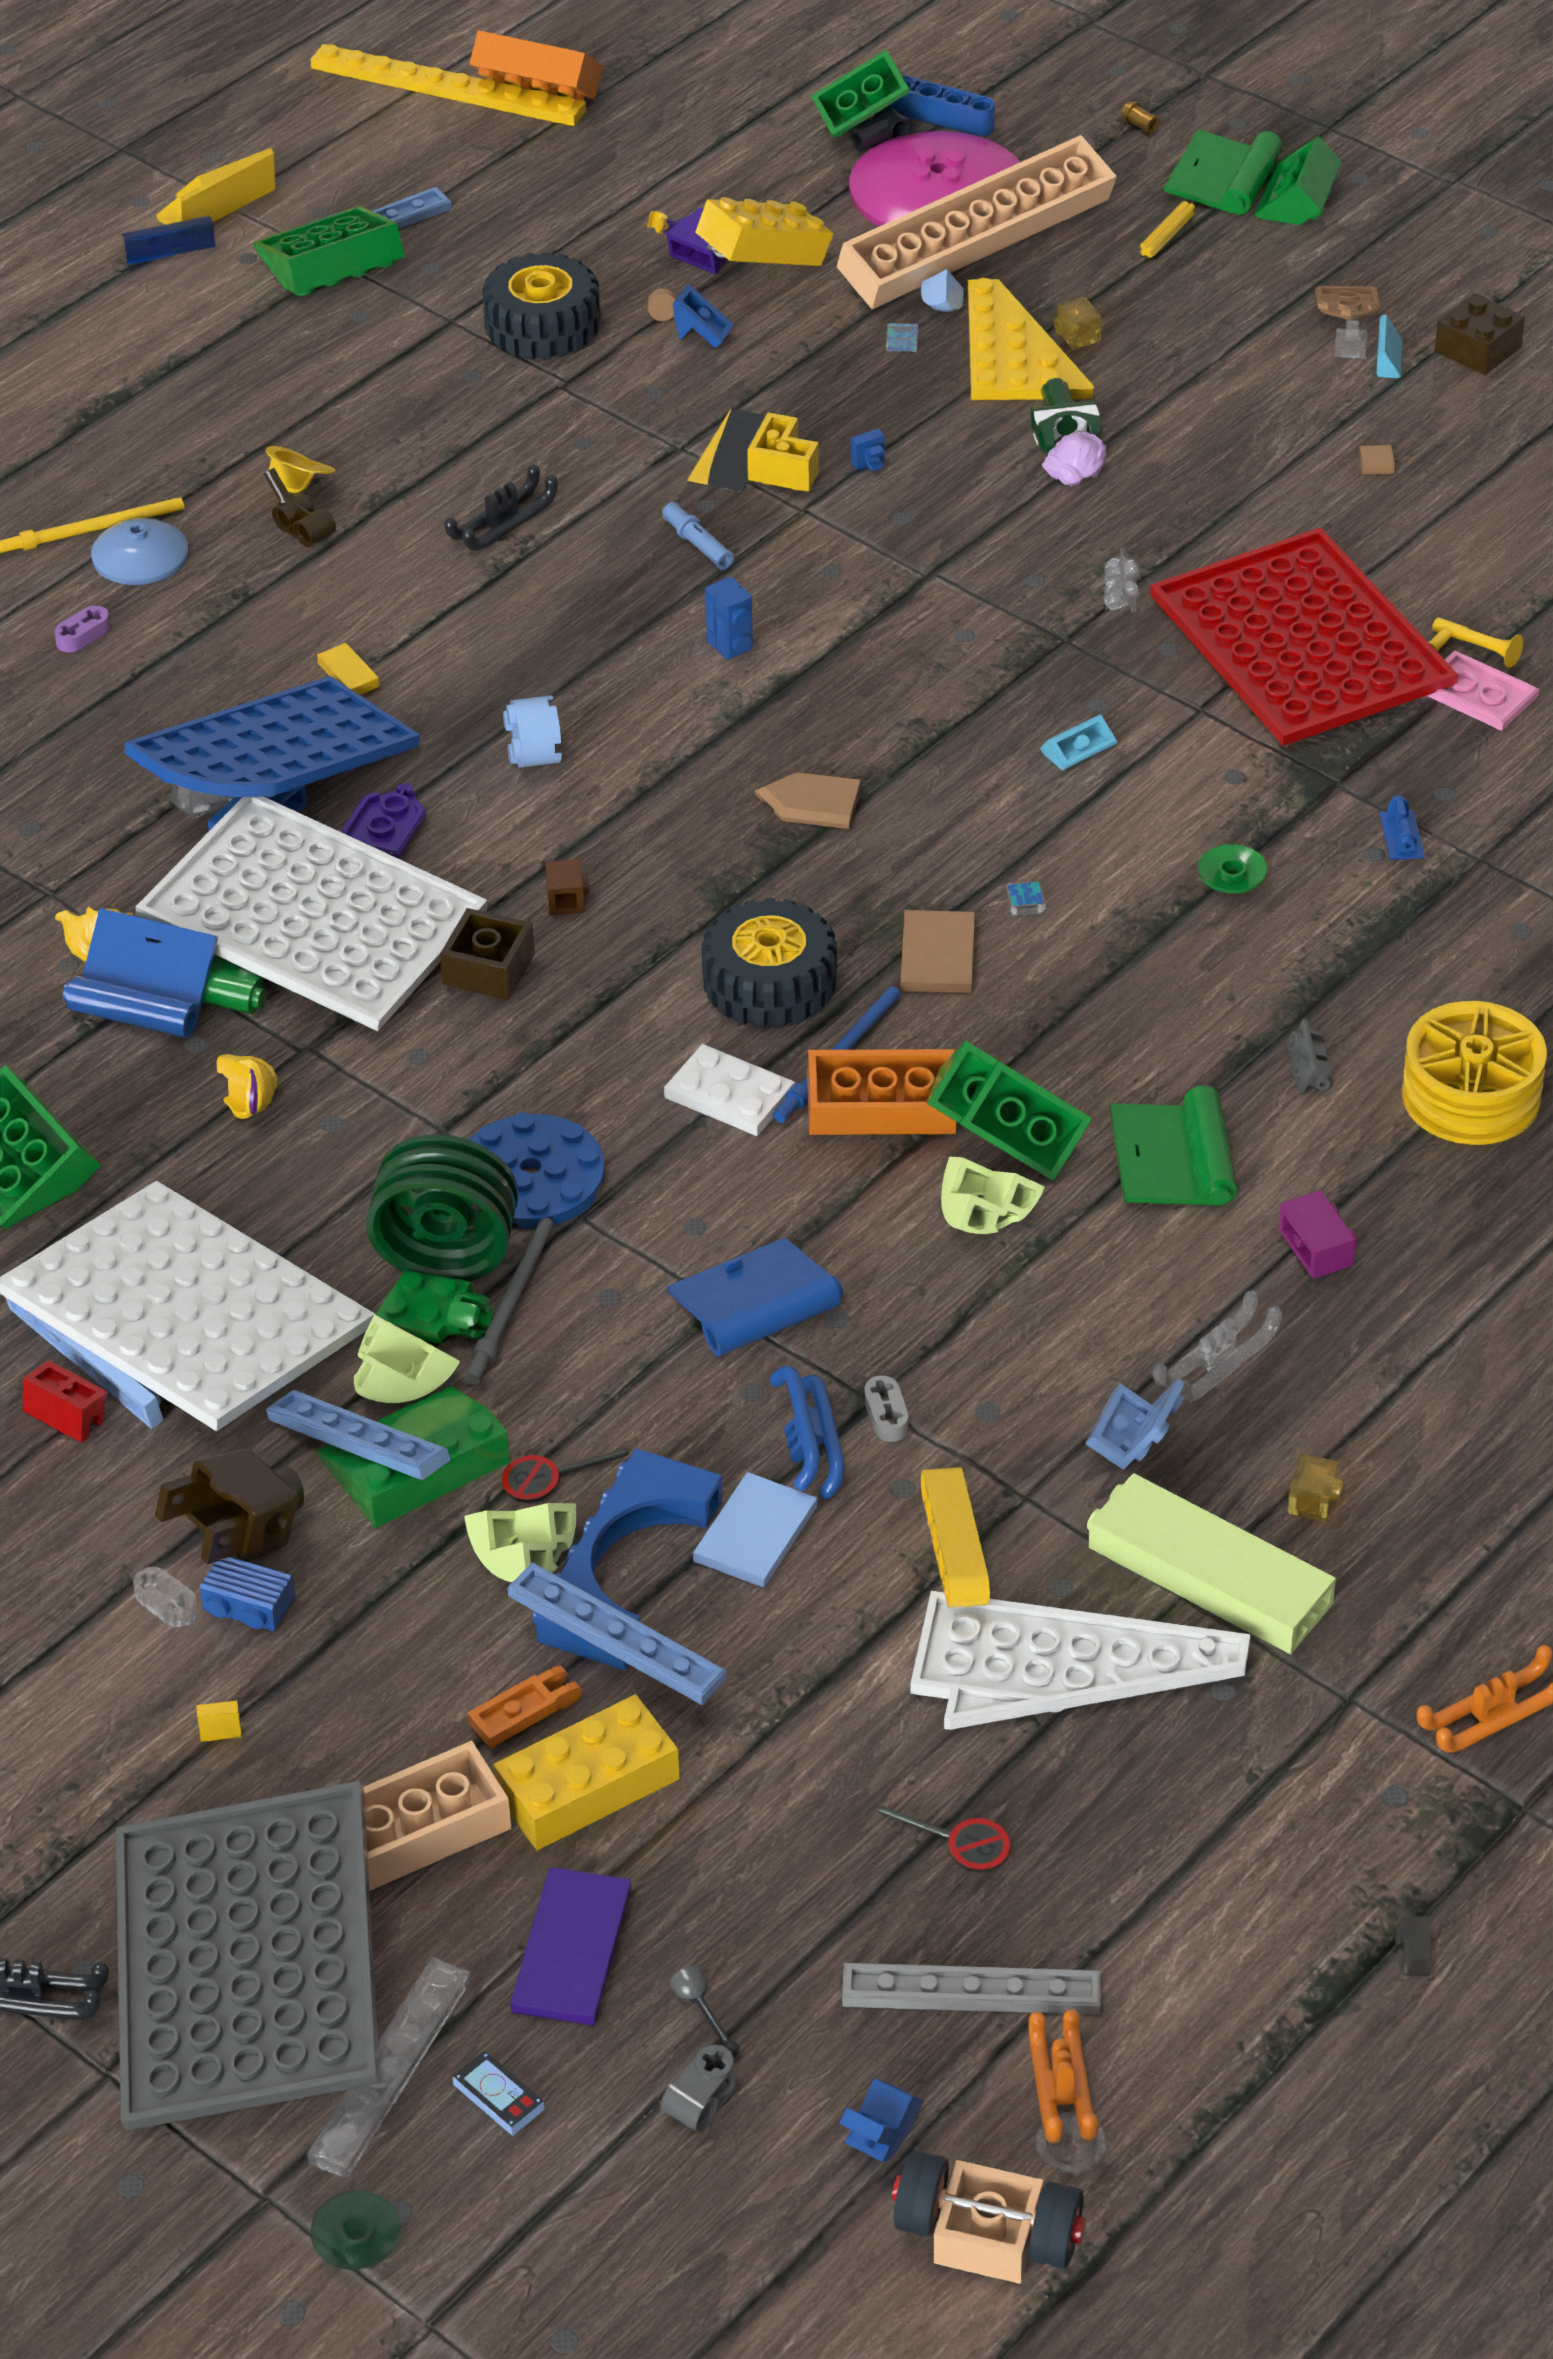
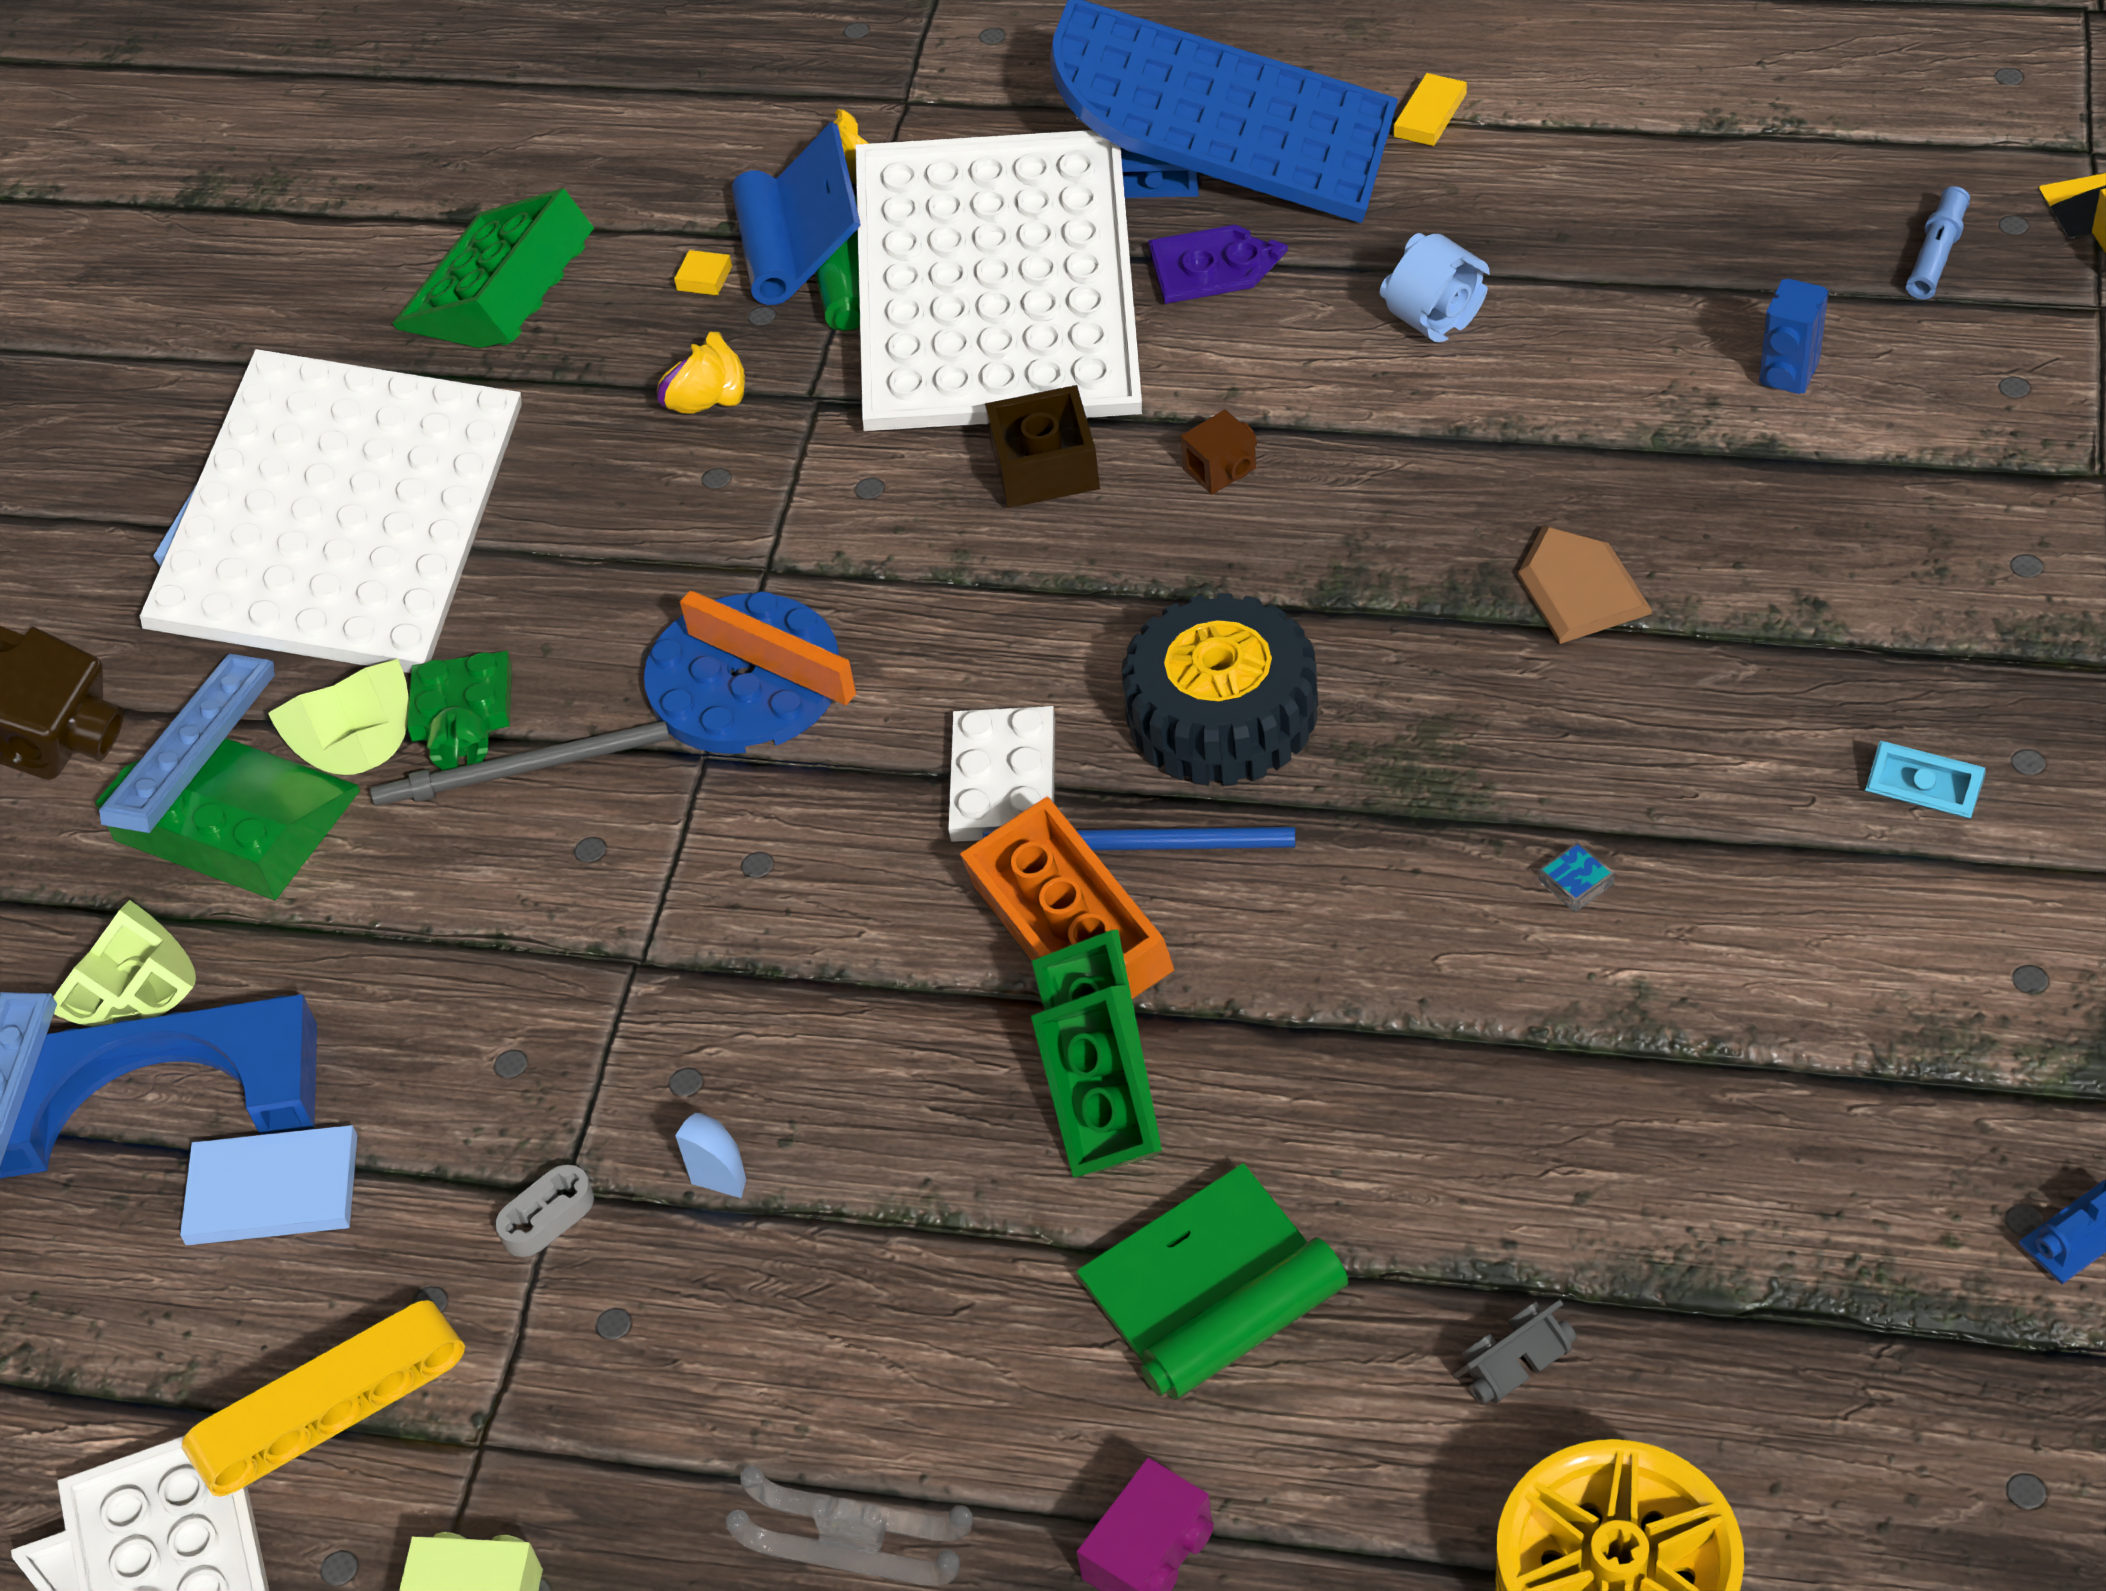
camera: 65 degrees right, 5 degrees up
red hinge [22,1360,108,1443] -> none
dark green wheel [366,1135,519,1281] -> none
black piece [444,464,558,551] -> none
piece [501,1449,630,1502] -> none
blue door [666,1238,844,1357] -> none
blue piece [770,1366,845,1499] -> none
medium nougat tile [900,910,975,993] -> none
yellowish green brick [941,1157,1045,1234] -> none
medium blue bracket [1085,1378,1185,1470] -> none
green dish [1198,844,1267,893] -> none
none -> yellow tile [674,250,732,296]
none -> light blue brick [675,1113,746,1198]
none -> orange tile [680,591,856,705]

